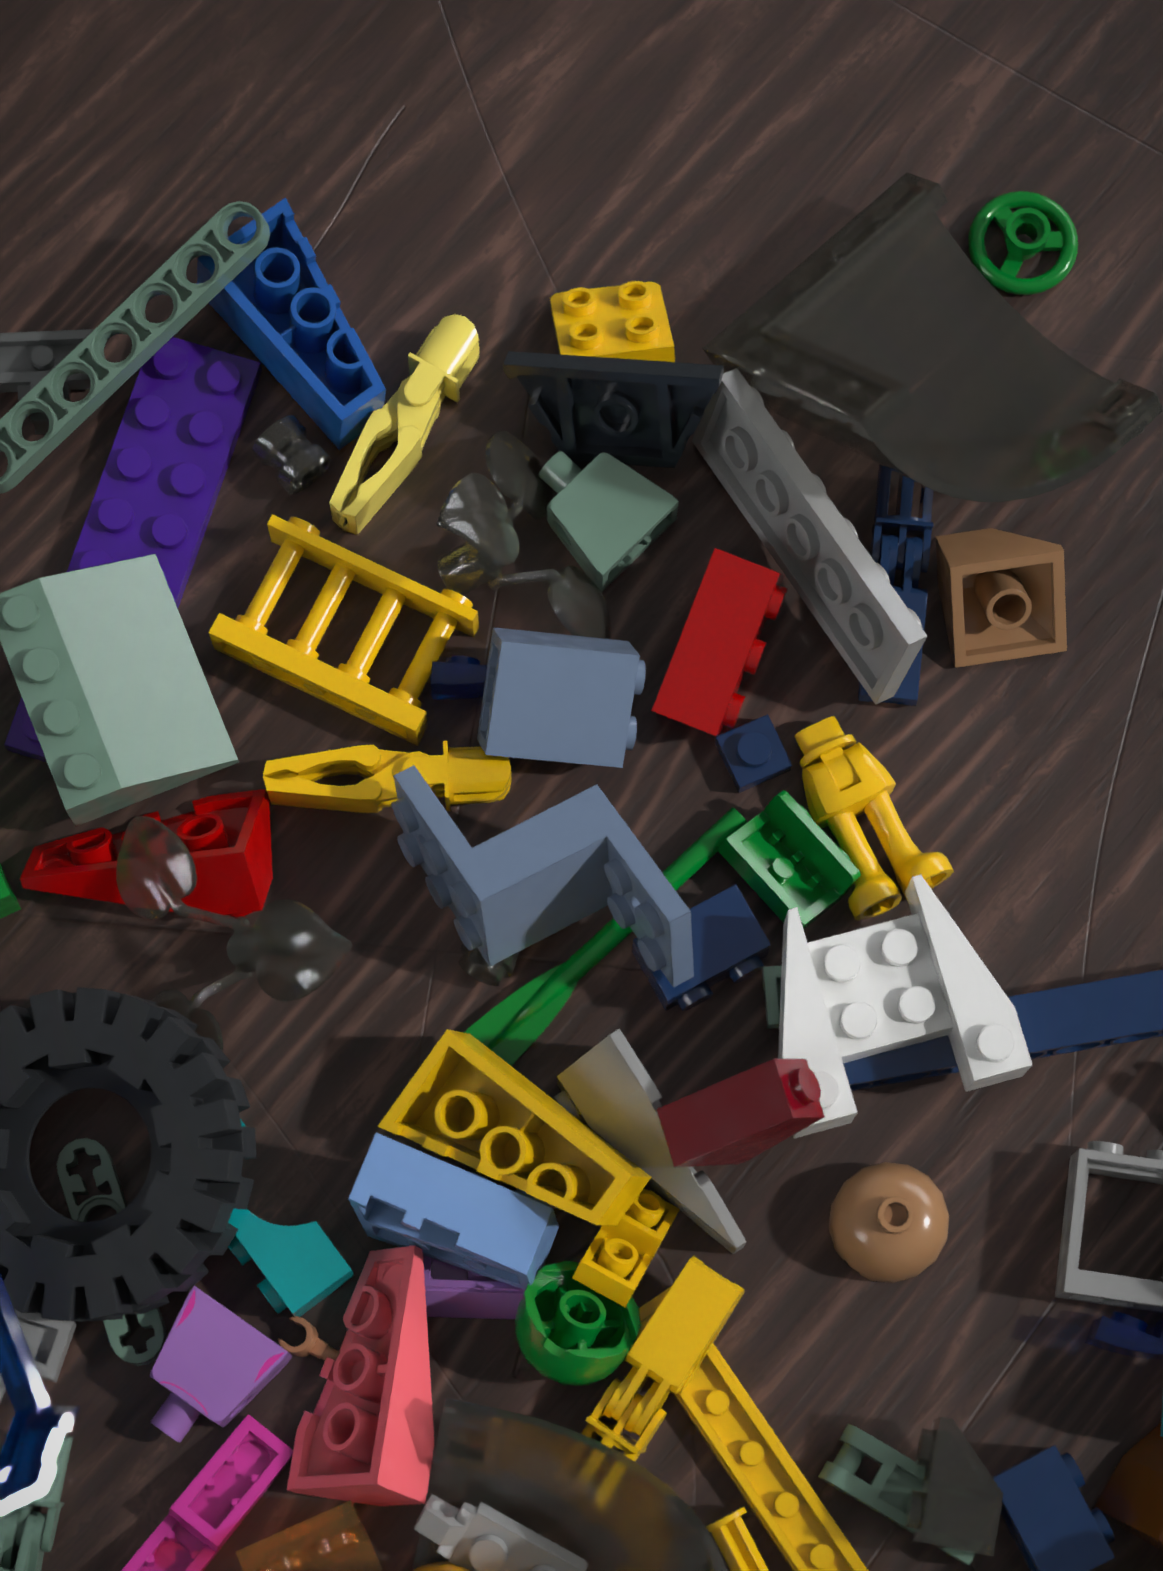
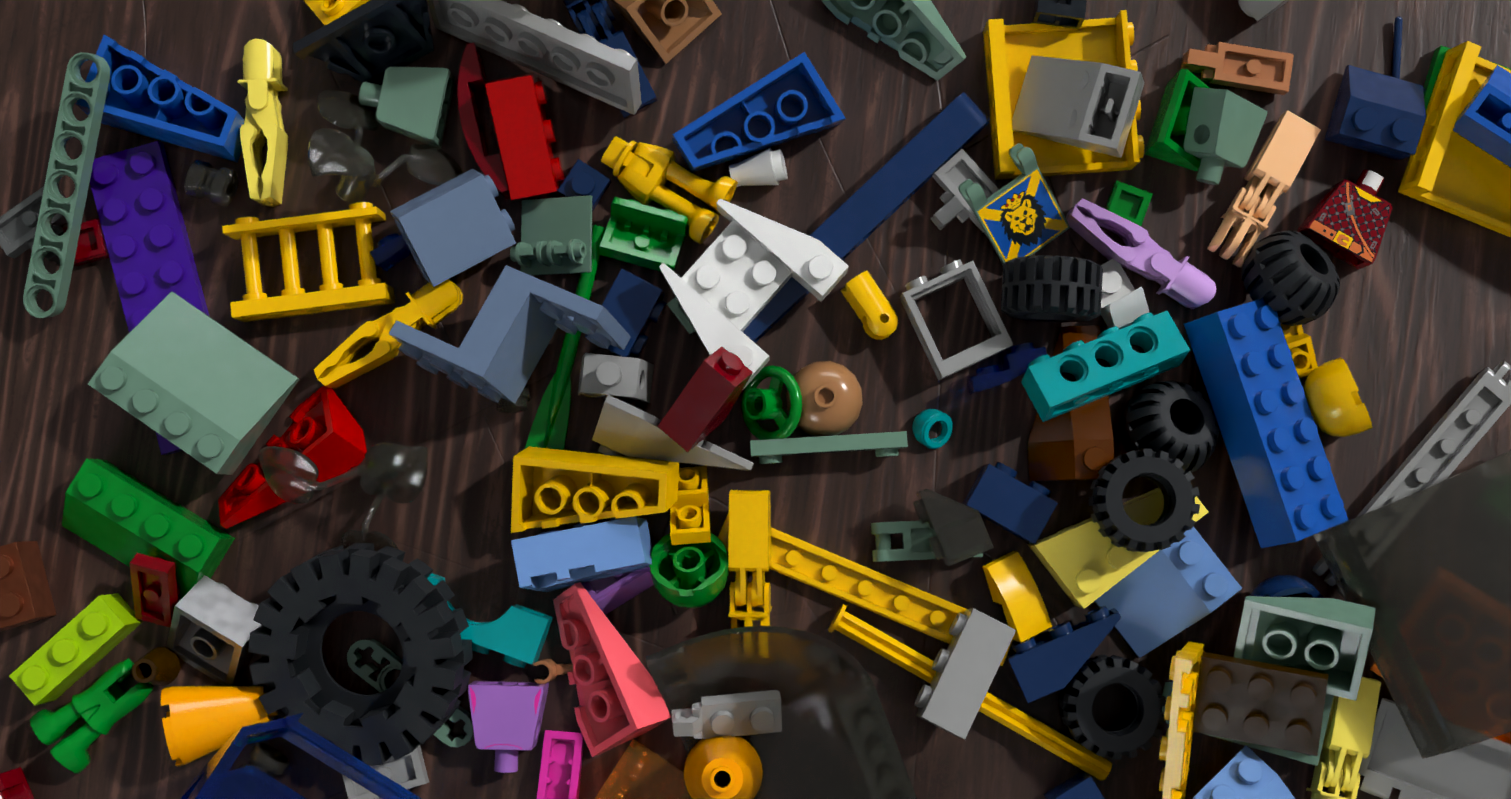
camera: 25 degrees left, 10 degrees up
none -> dark red tile [63,218,109,266]
none -> dark red slope [457,42,511,199]
none -> sand green hinge [510,195,593,276]
none -> light grey torso [577,353,654,403]
none -> blue wedge [672,52,846,173]
none -> white cone [729,148,788,187]
none -> green piece [741,365,802,440]
none -> sand green plate [750,431,908,464]
none -> yellow piece [840,271,898,340]
none -> teal piece [912,409,953,449]

